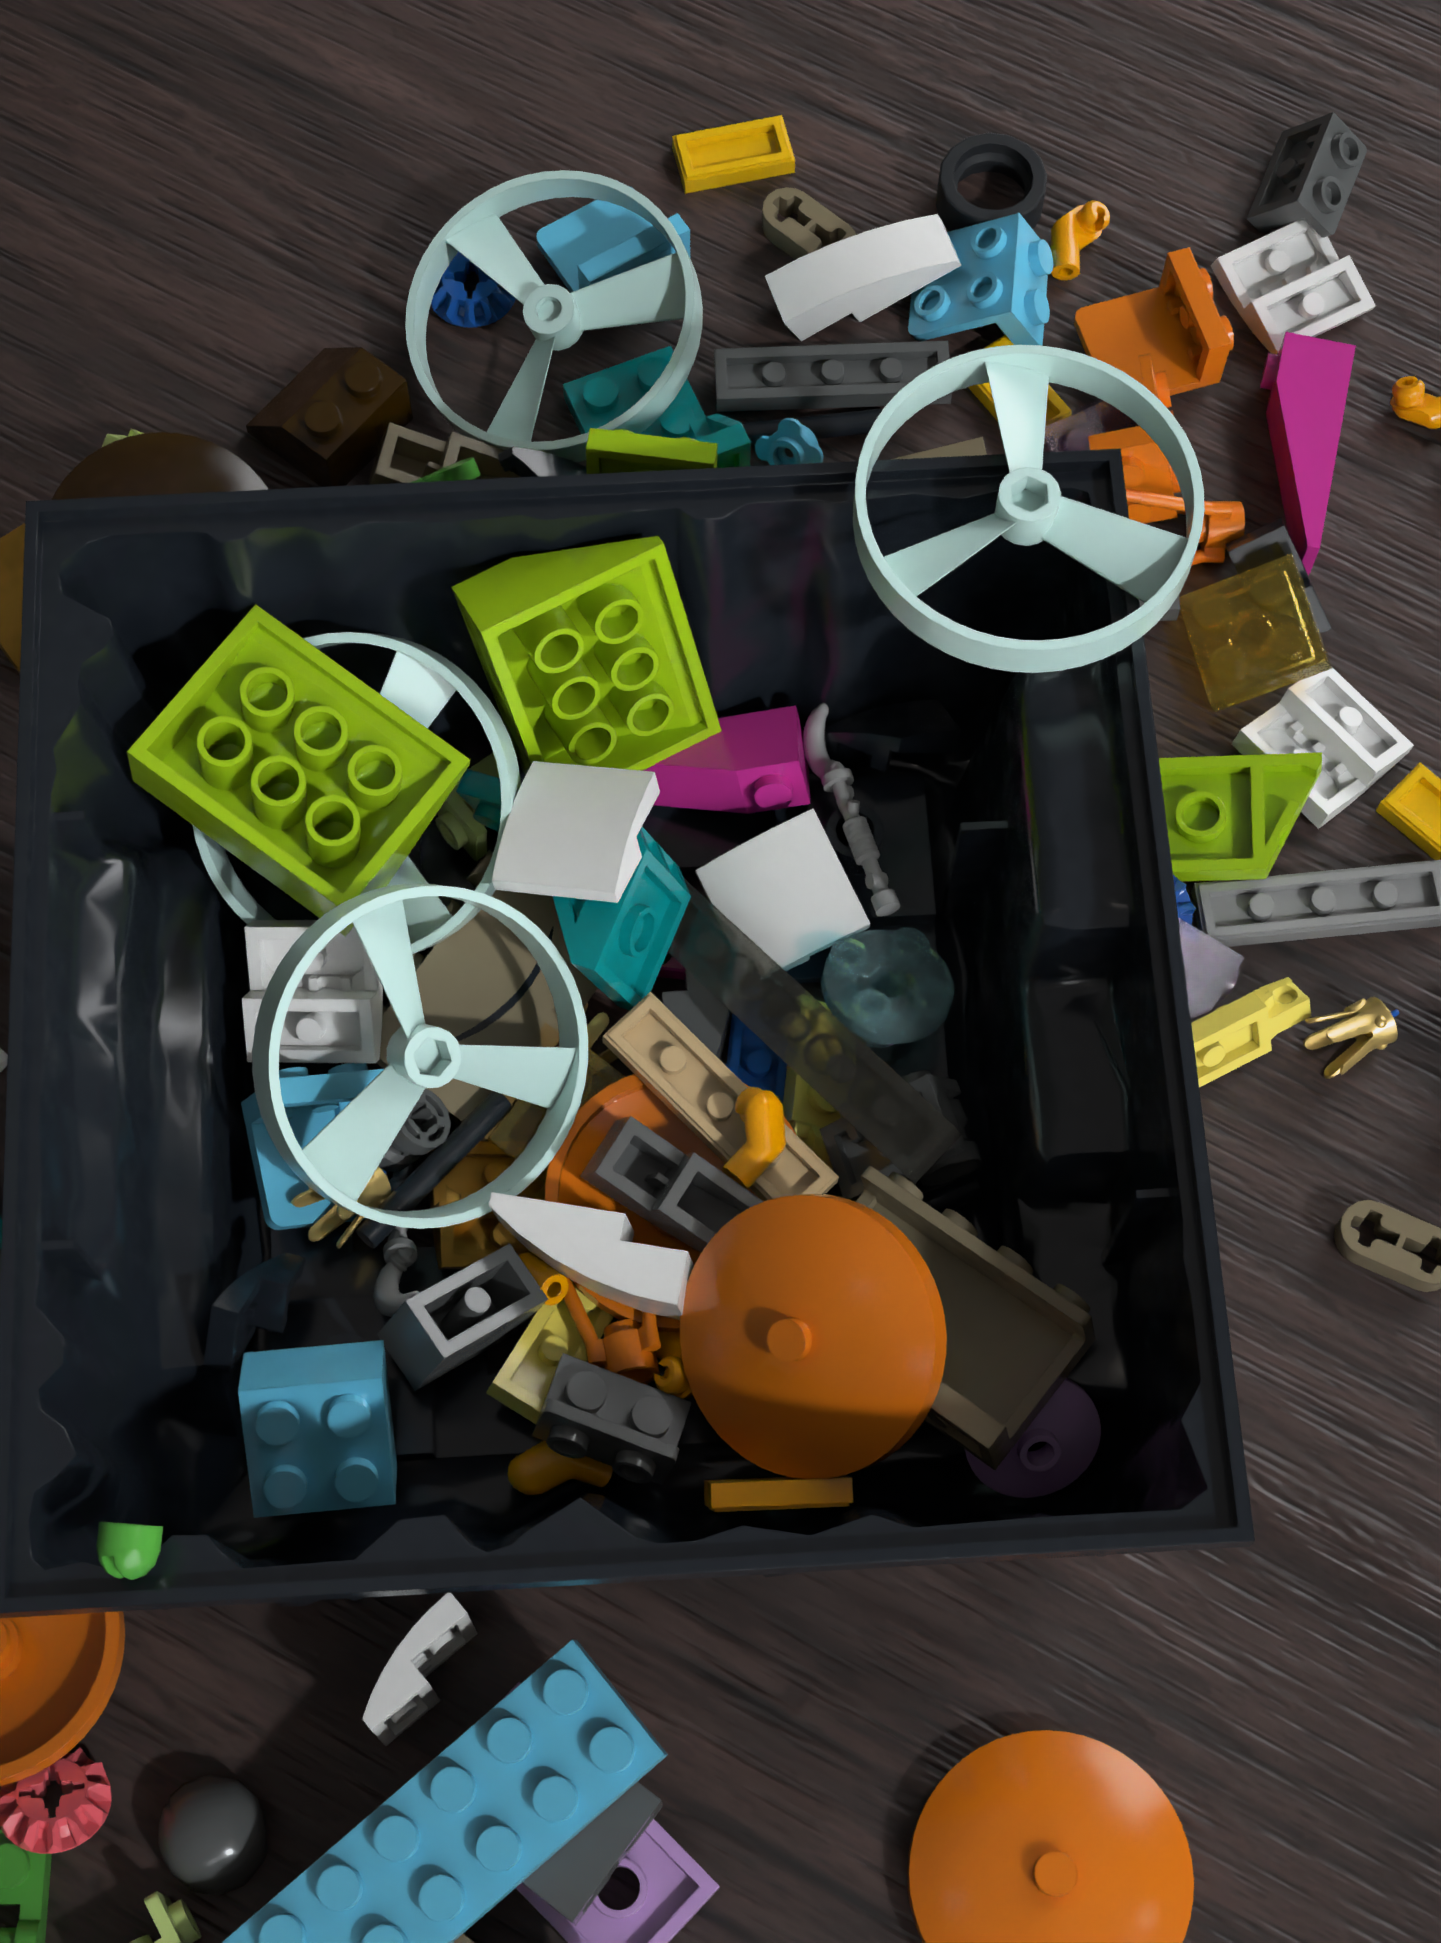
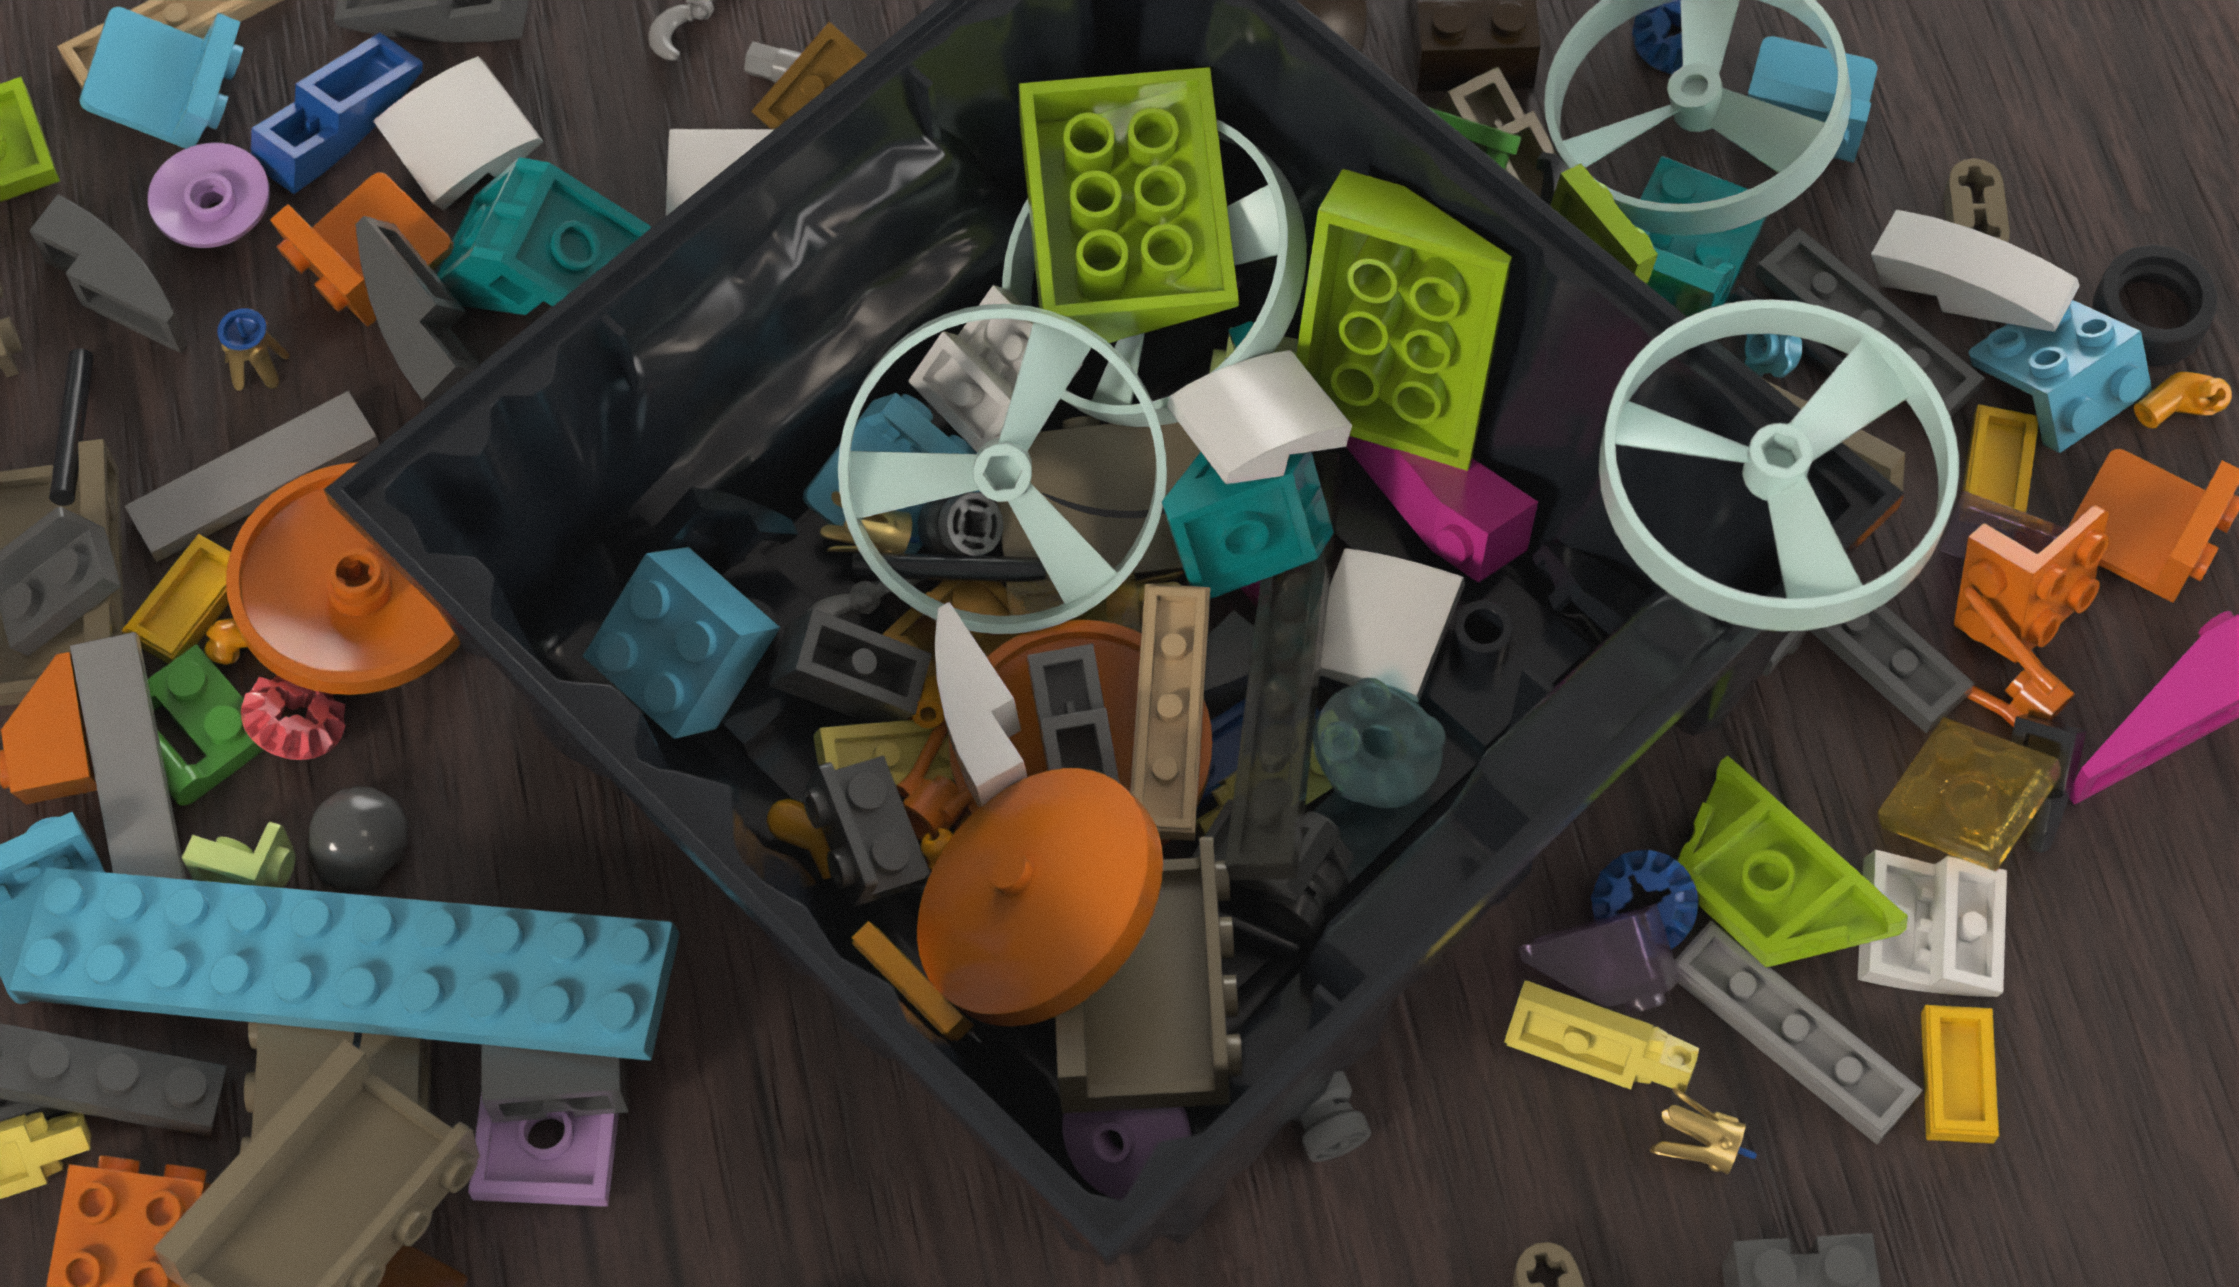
camera: 50 degrees right, 5 degrees down
bright green hinge [96,1522,163,1580] -> none
white slope [362,1593,478,1746] -> none
yellow tile [672,115,795,194] -> none
light orange arm [722,1087,786,1190] -> none
light grey piece [803,703,901,917] -> none

